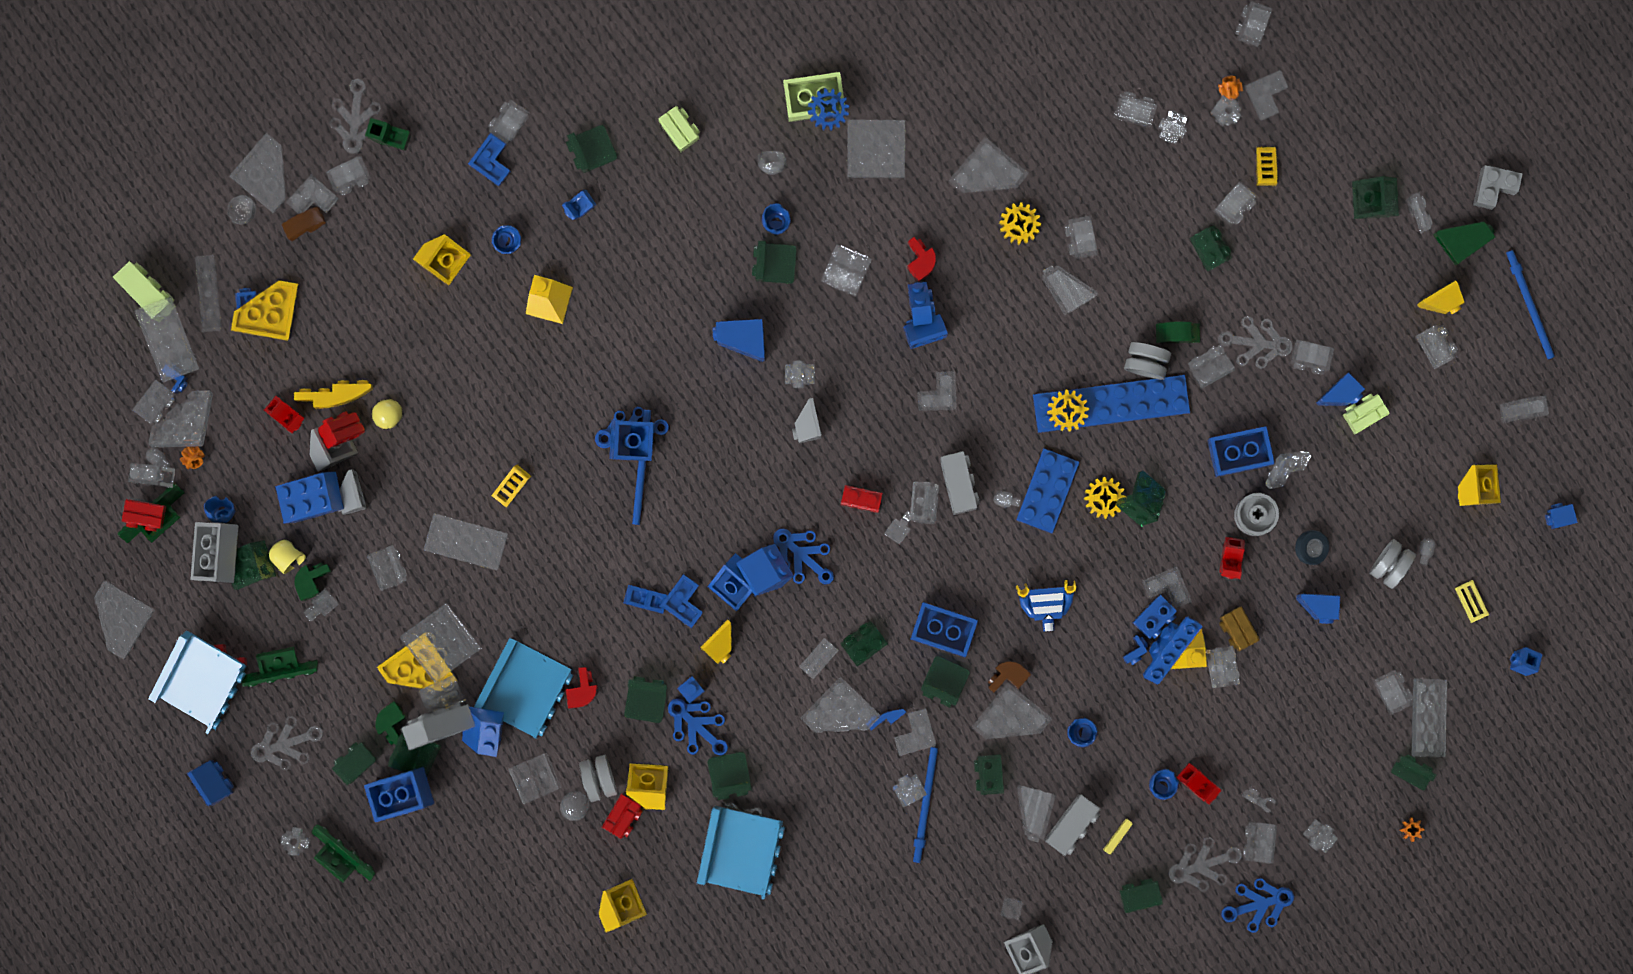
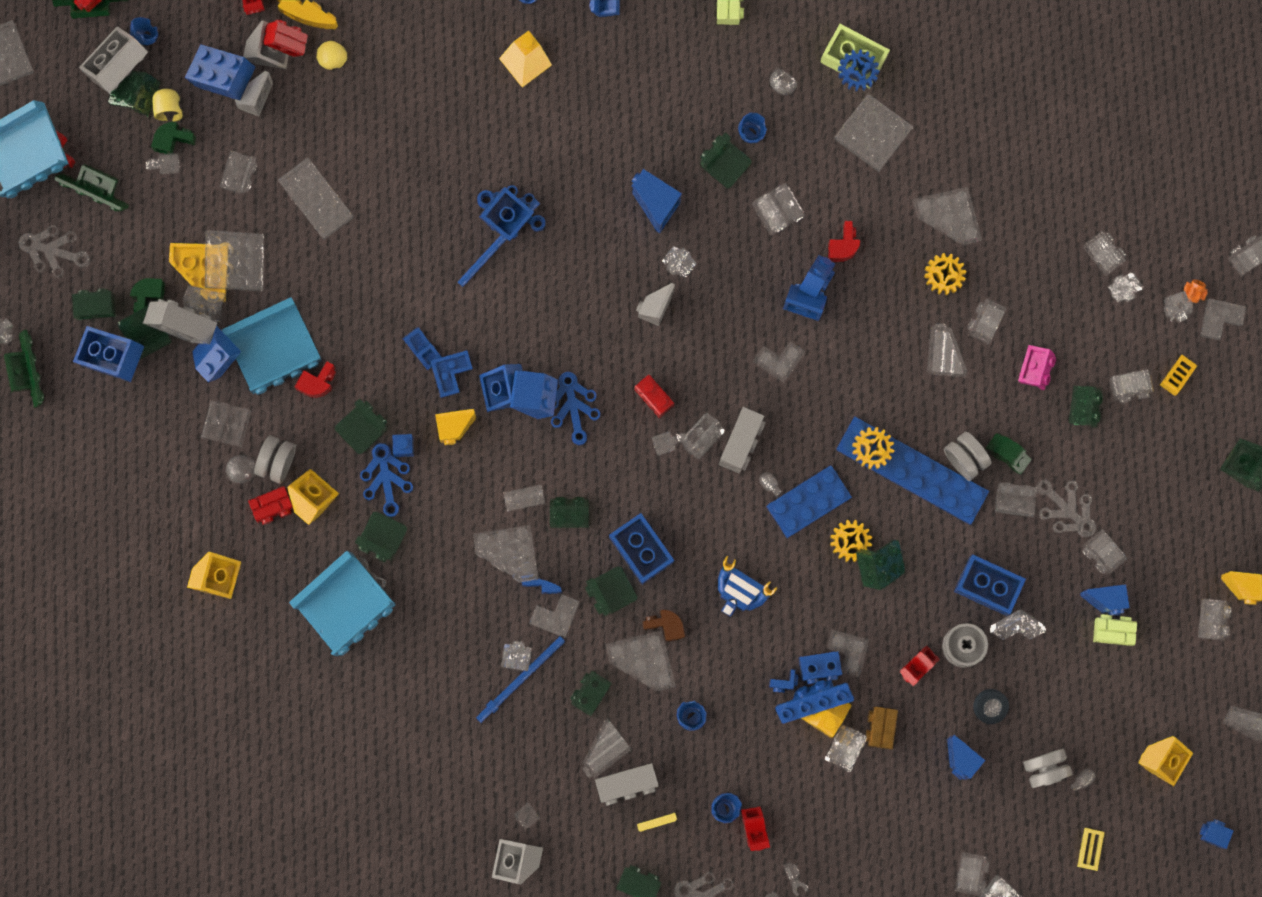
camera: 30 degrees right, 5 degrees down
yellow slope [491,464,531,507] -> none
none -> dark pink bracket [1018,345,1056,390]

